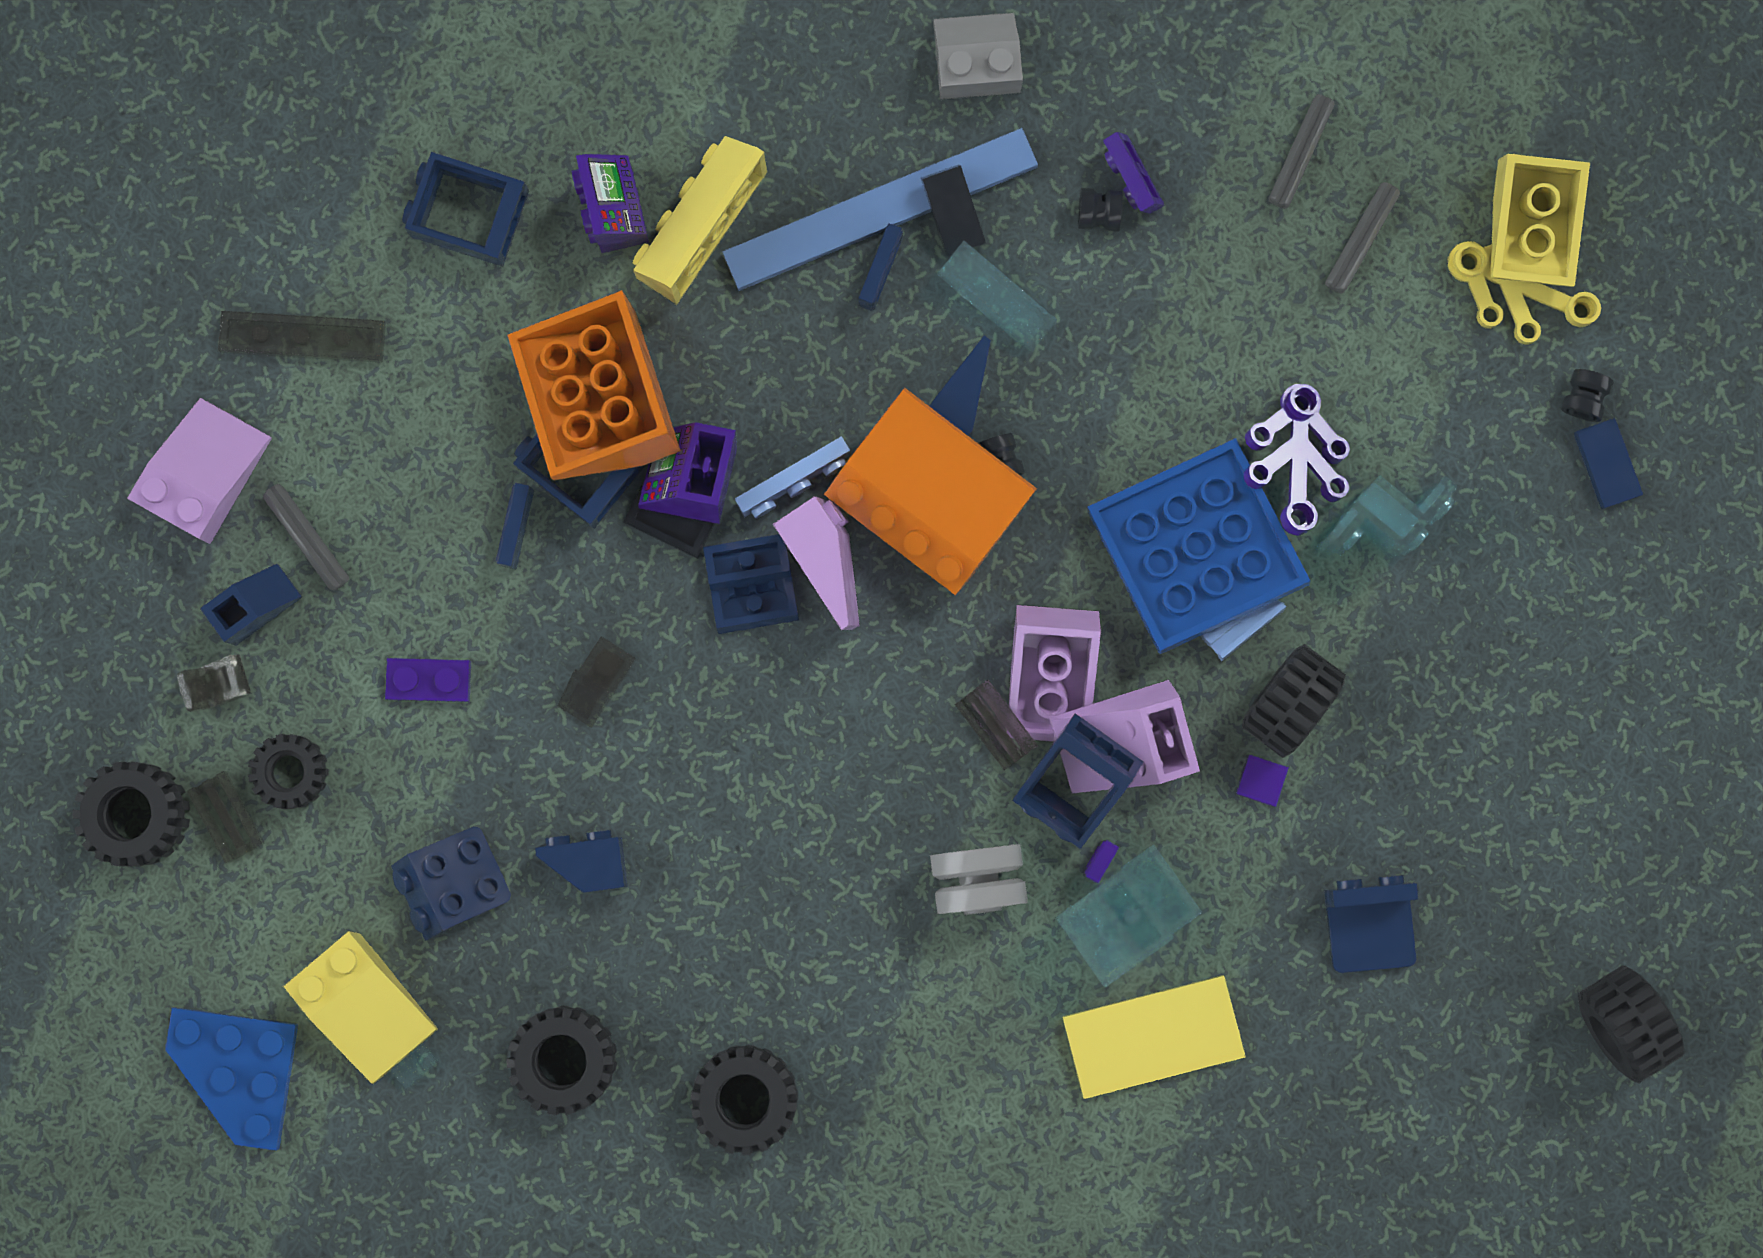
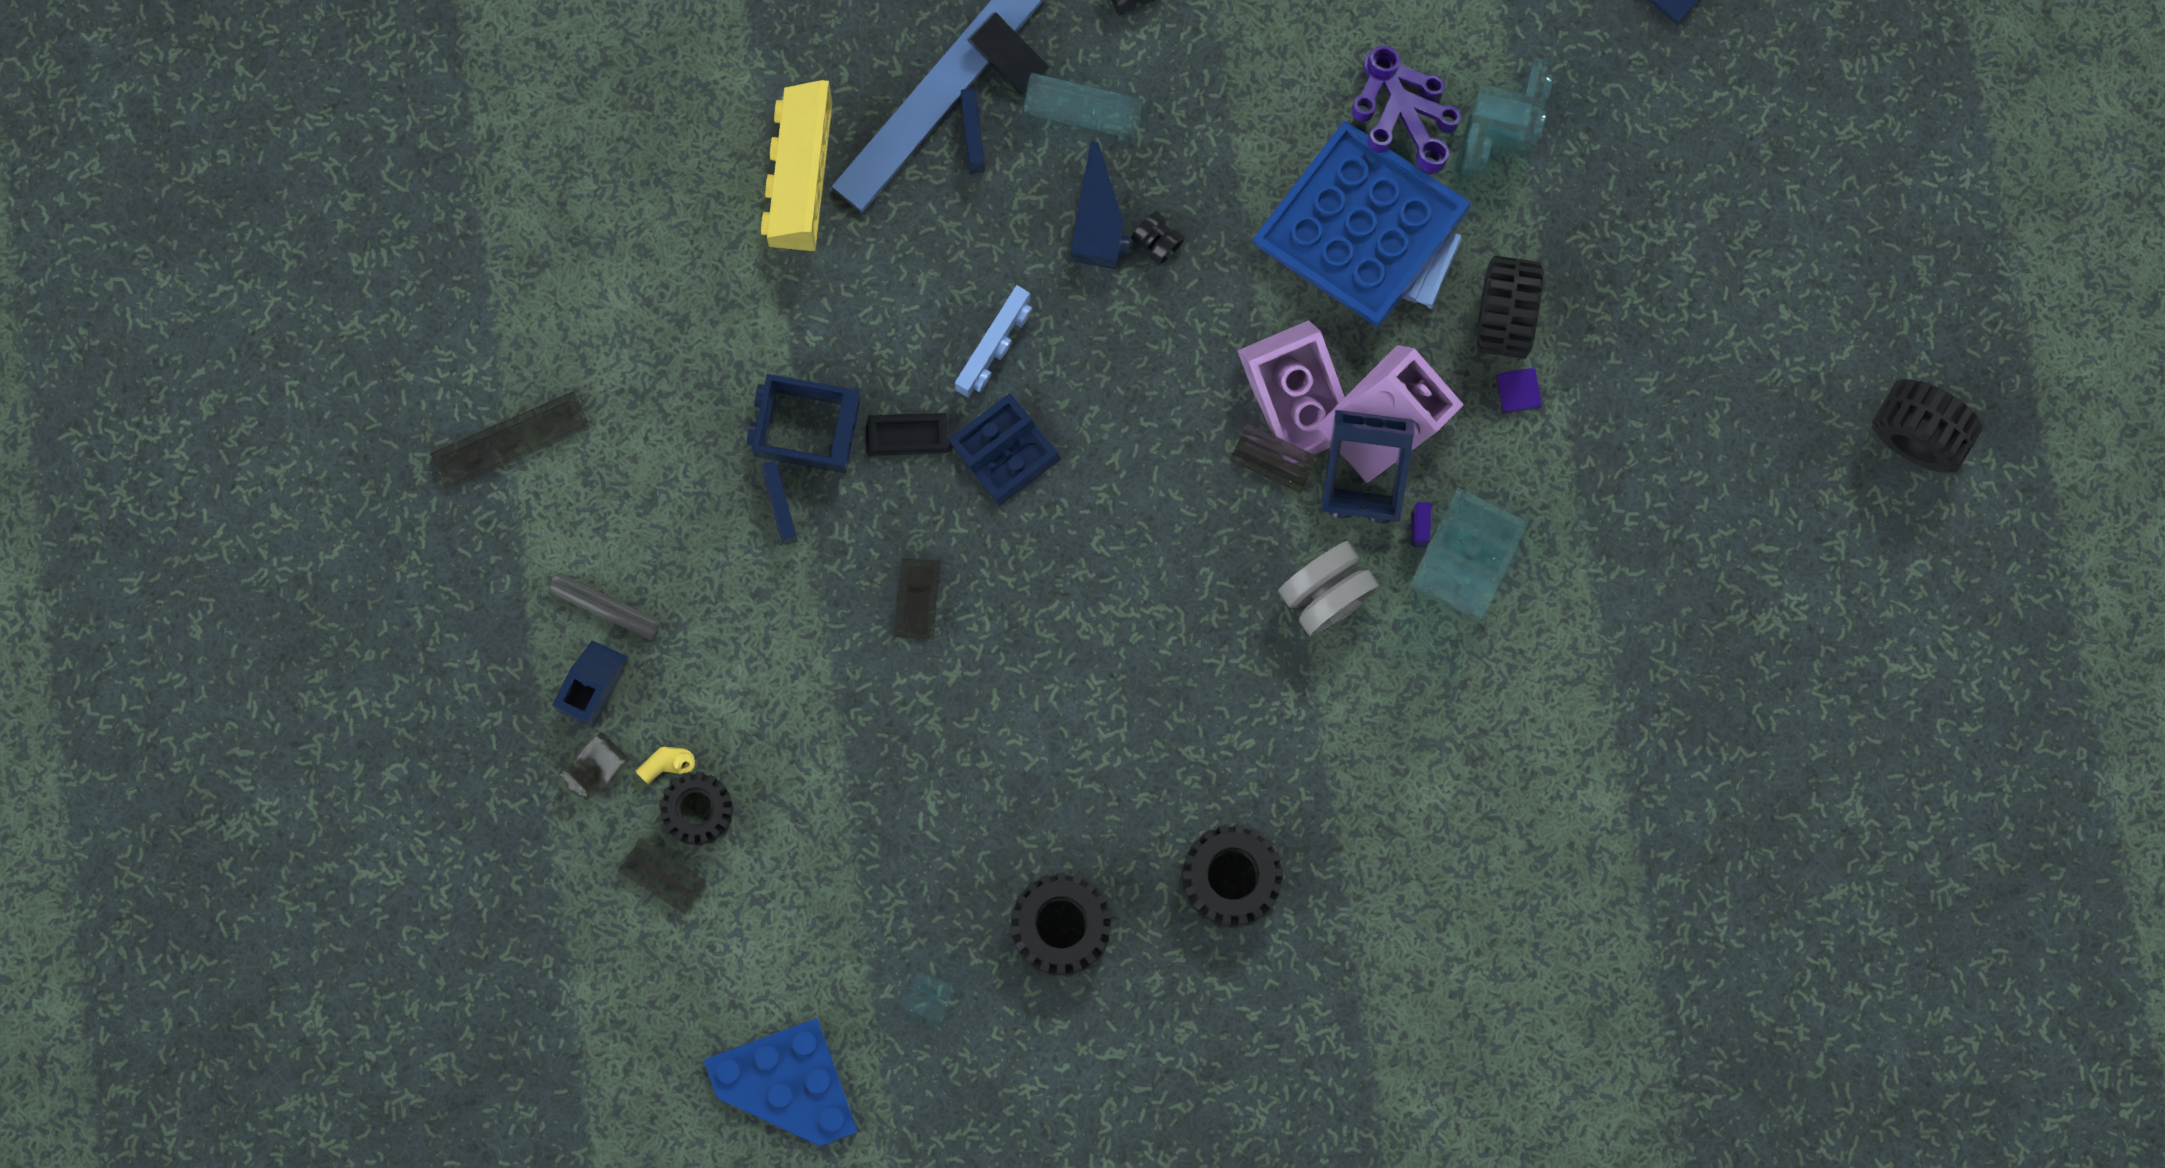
camera: 30 degrees left, 5 degrees down
black tyre [73,761,190,866] -> none
lavender slope [127,398,272,544] -> none
light yellow slope [283,931,438,1084] -> none
dark purple plate [385,658,471,702] -> none
dark blue bracket [391,827,511,941] -> none
dark blue window [402,152,529,267] -> none
orange slope [508,290,681,480] -> none
dark blue slope [535,830,628,892] -> none
dark purple slope [571,154,649,253] -> none
dark purple slope [638,422,737,524] -> none
lavender slope [773,496,859,630] -> none
orange slope [824,388,1037,595] -> none
light yellow tile [1062,975,1246,1099] -> none
dark blue bracket [1324,875,1418,973] -> none
none -> light yellow arm [635,747,695,785]

